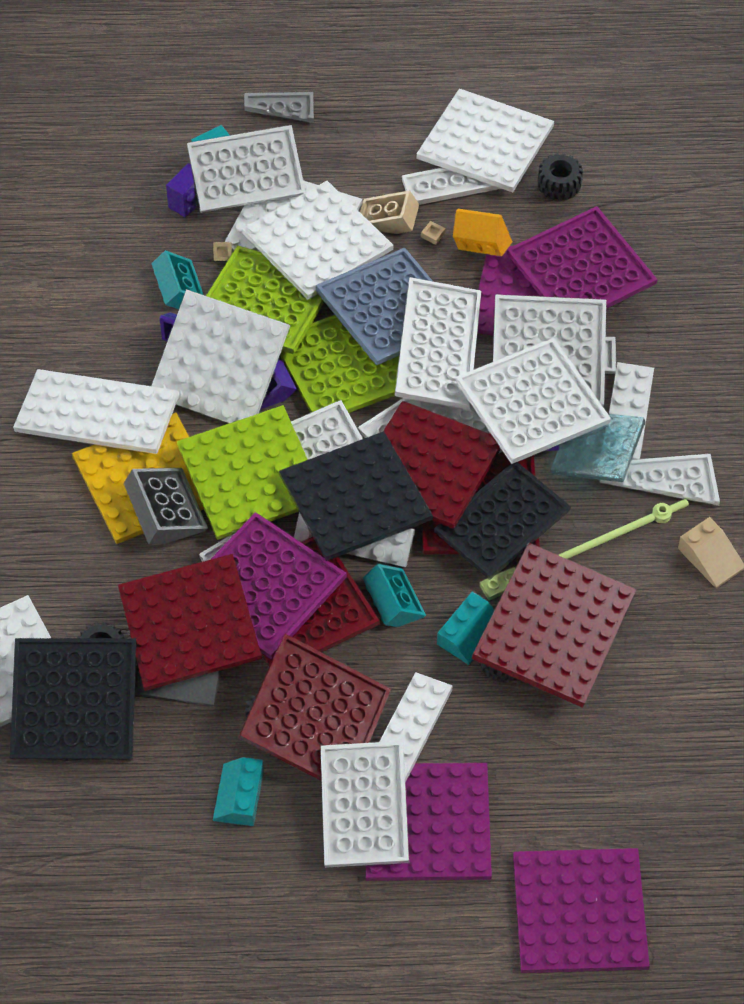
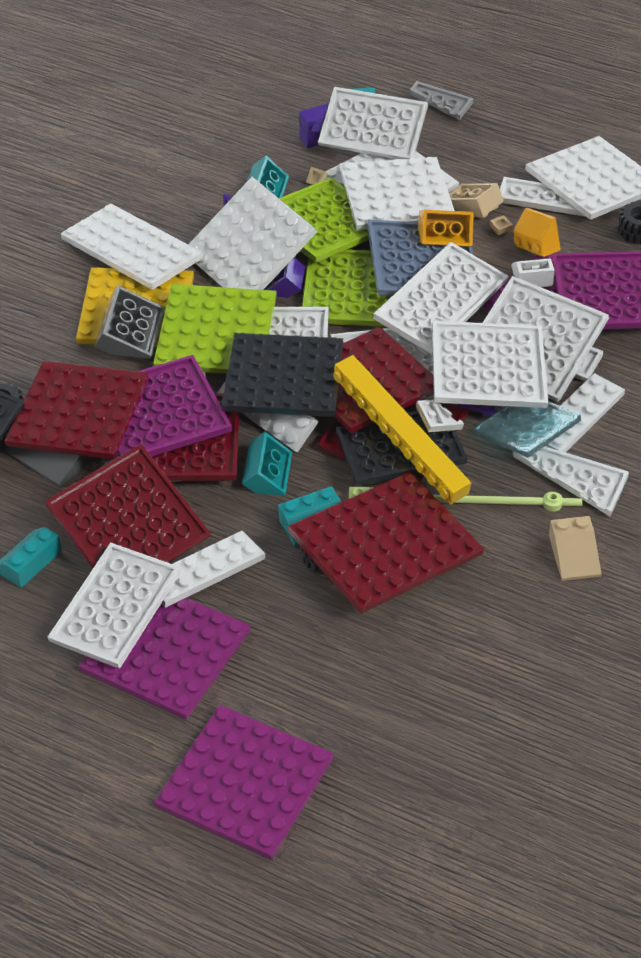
camera: 30 degrees right, 10 degrees down
none -> yellow brick [333,355,471,505]
none -> white wing [416,400,464,432]
none -> light orange slope [418,209,474,247]
none -> white slope [511,259,554,287]

